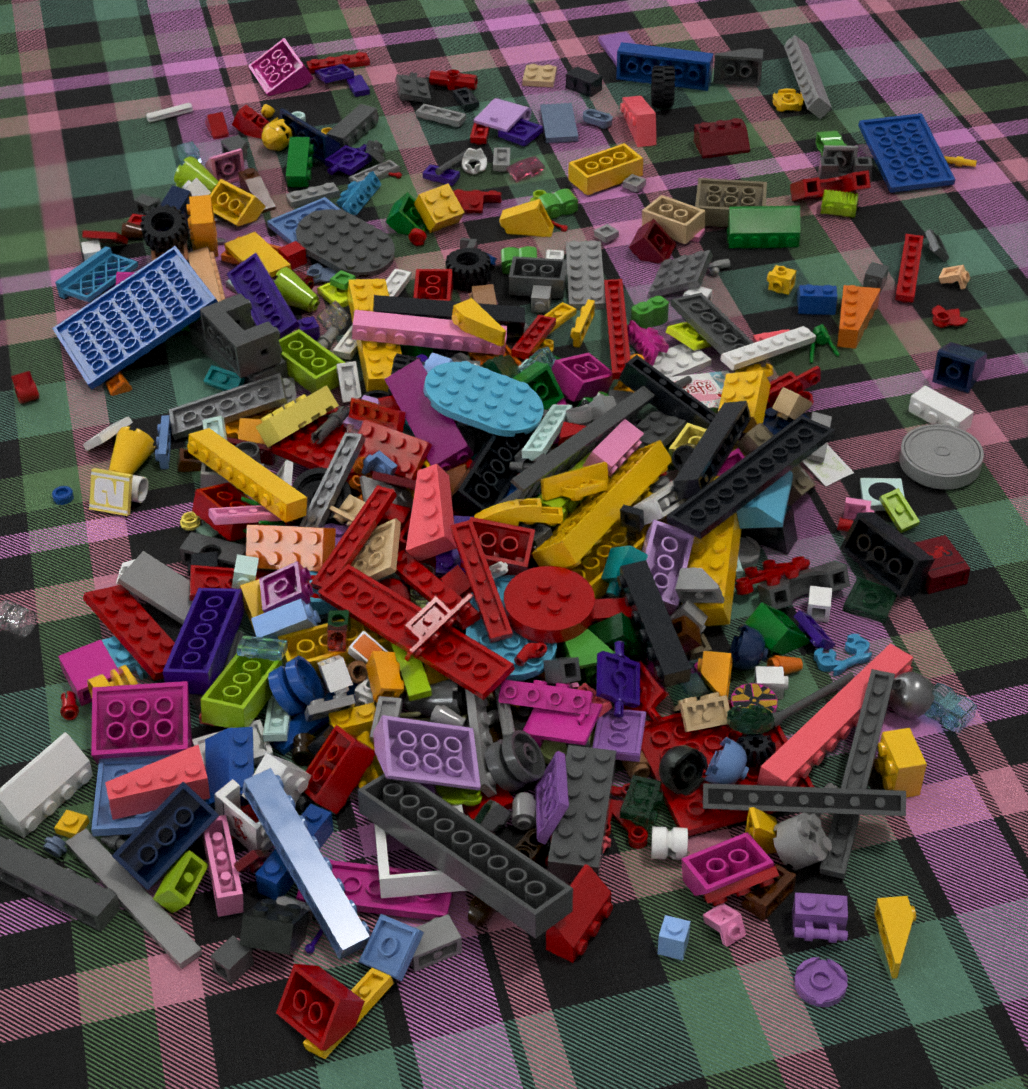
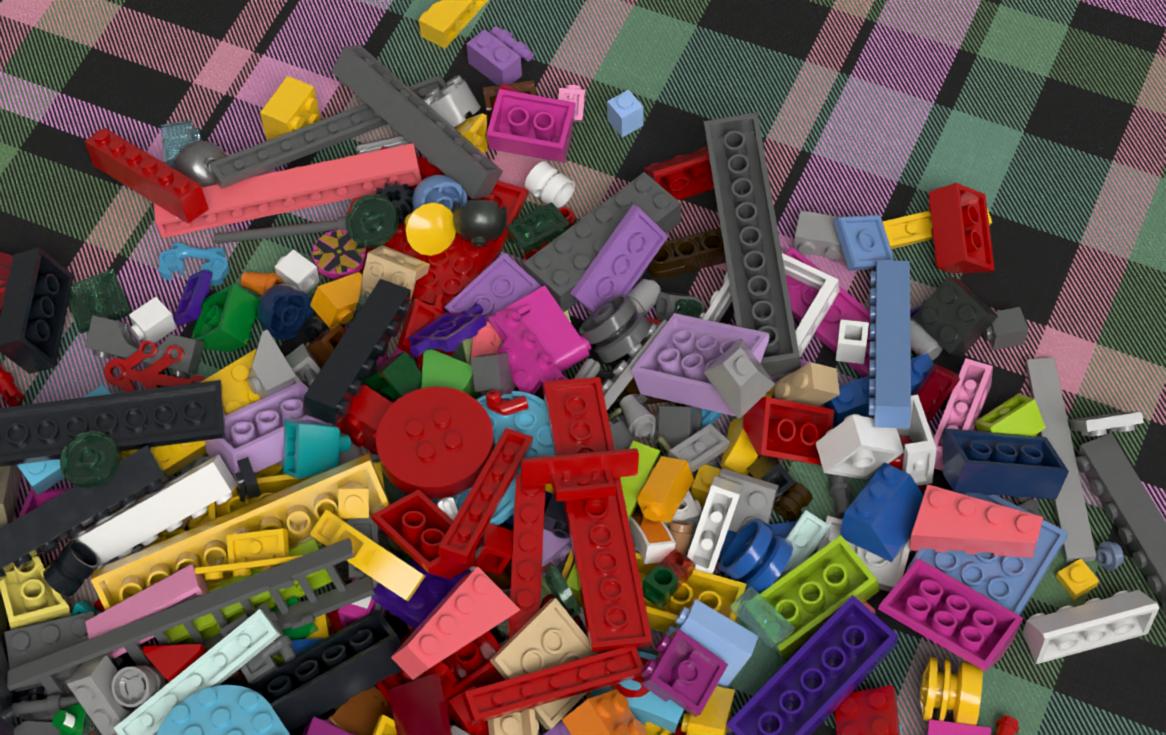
camera: 140 degrees left, 15 degrees up
medium lavender tile [794,957,848,1007] -> none
none -> clear green tile [60,431,120,489]
none -> red brick [84,128,209,224]
none -> yellow plate [338,486,369,519]
none -> yellow dish [405,202,456,256]
none -> clear green tile [541,562,581,619]
none -> light grey slope [704,338,775,418]
none -> tan brick [774,362,840,407]
none -> white brick [836,319,869,364]
none -> plate [1070,411,1144,436]

